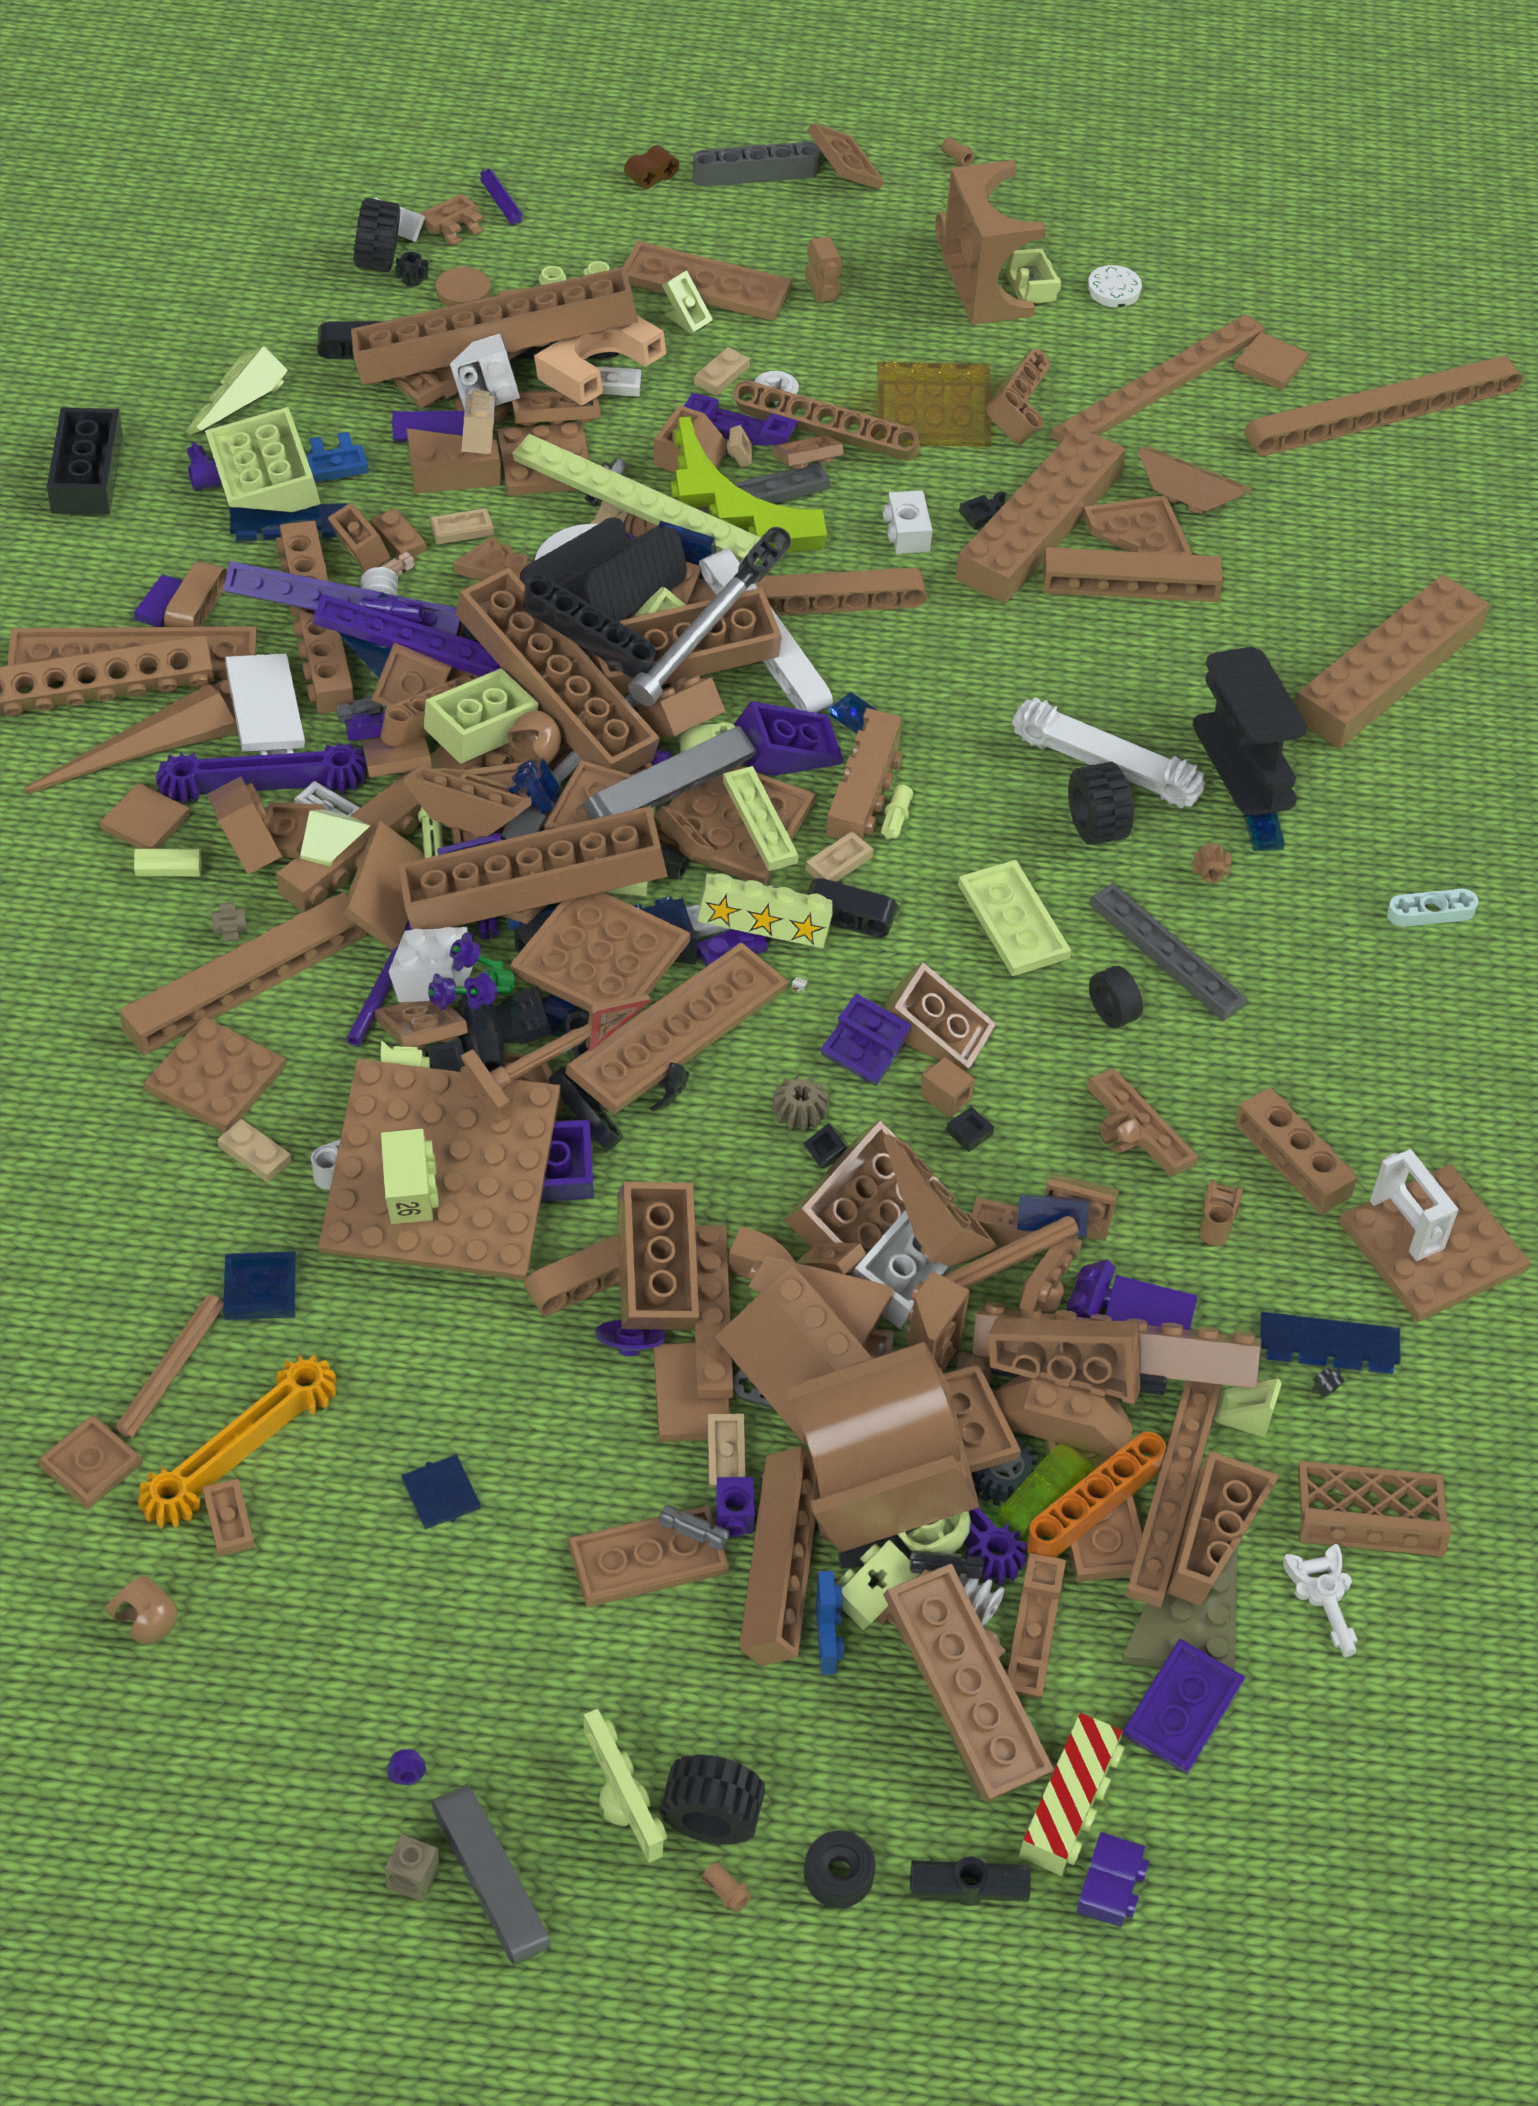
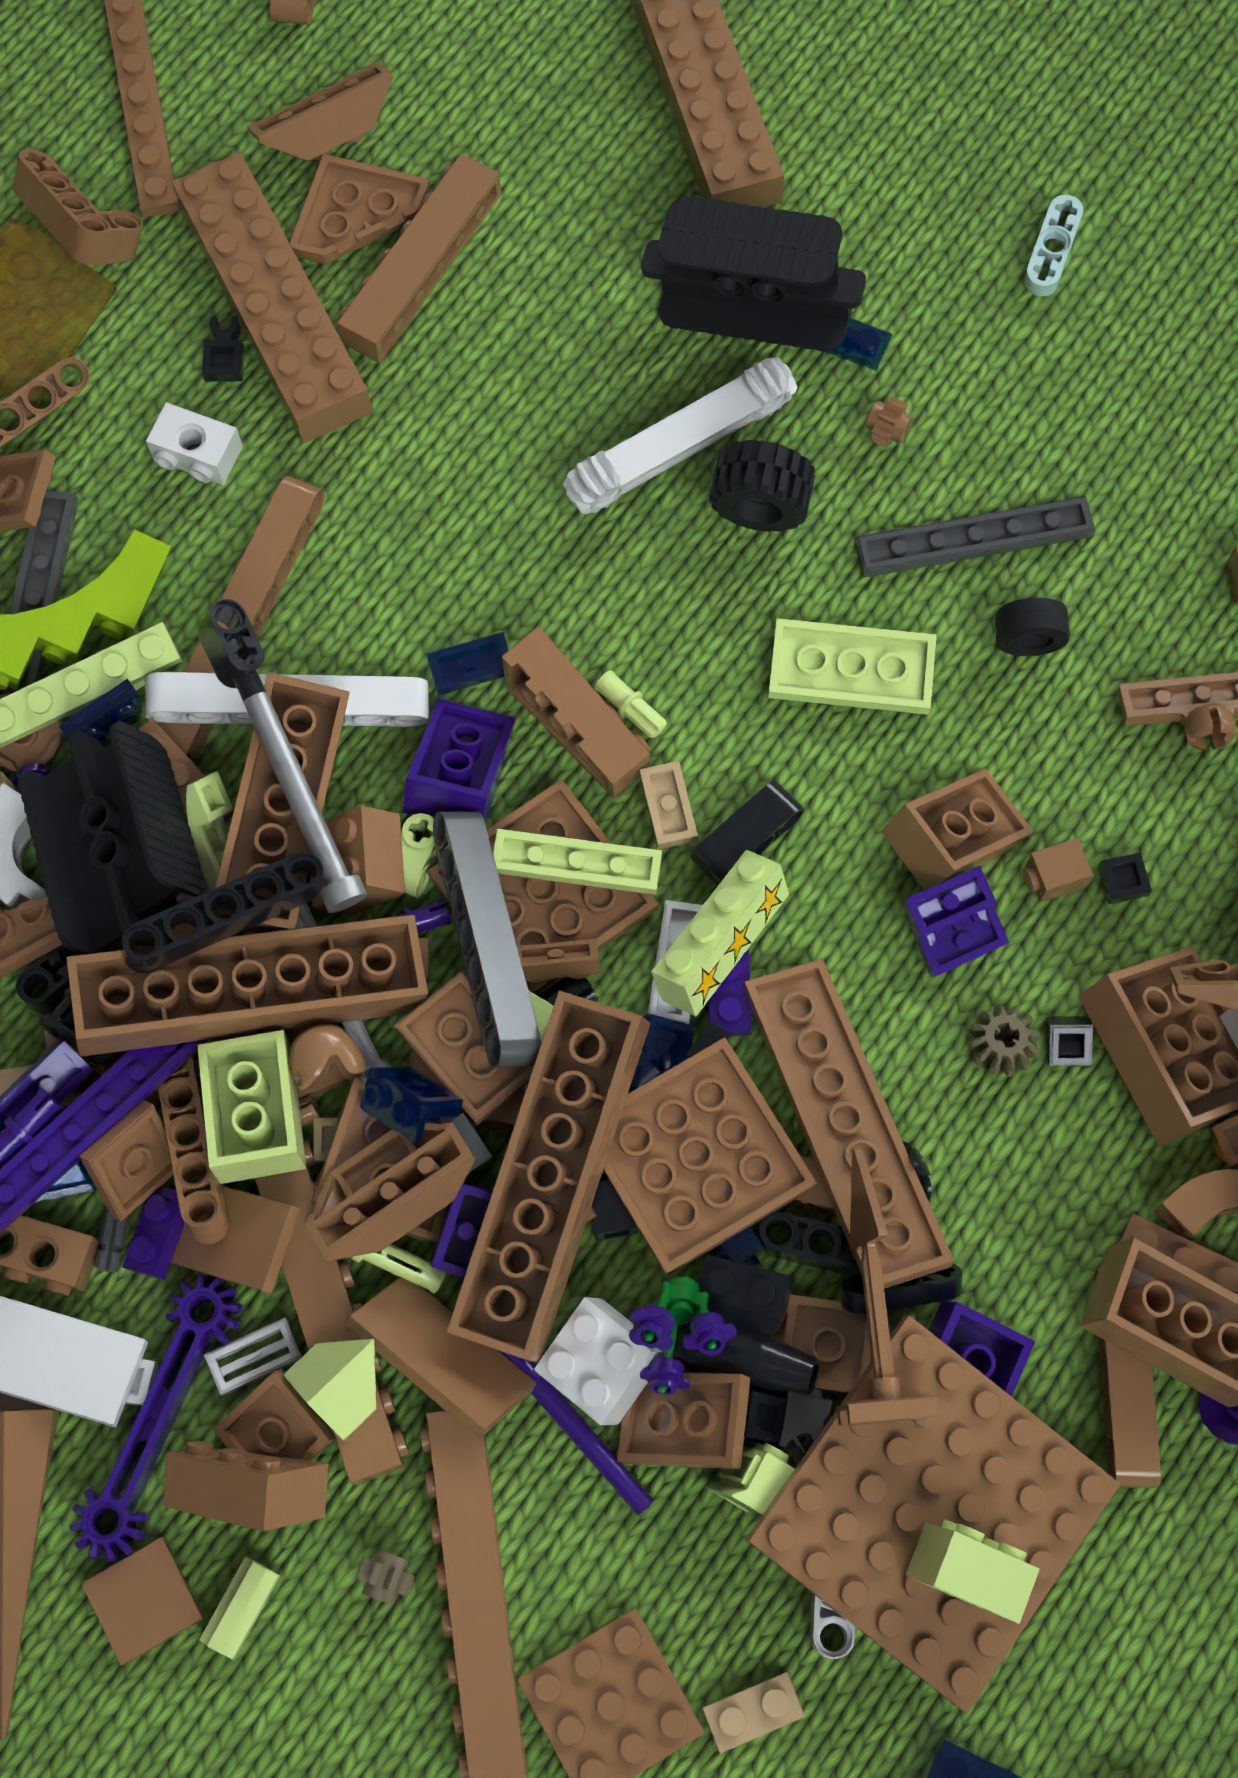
camera: 55 degrees left, 20 degrees up
white piece [791,977,807,991] -> none

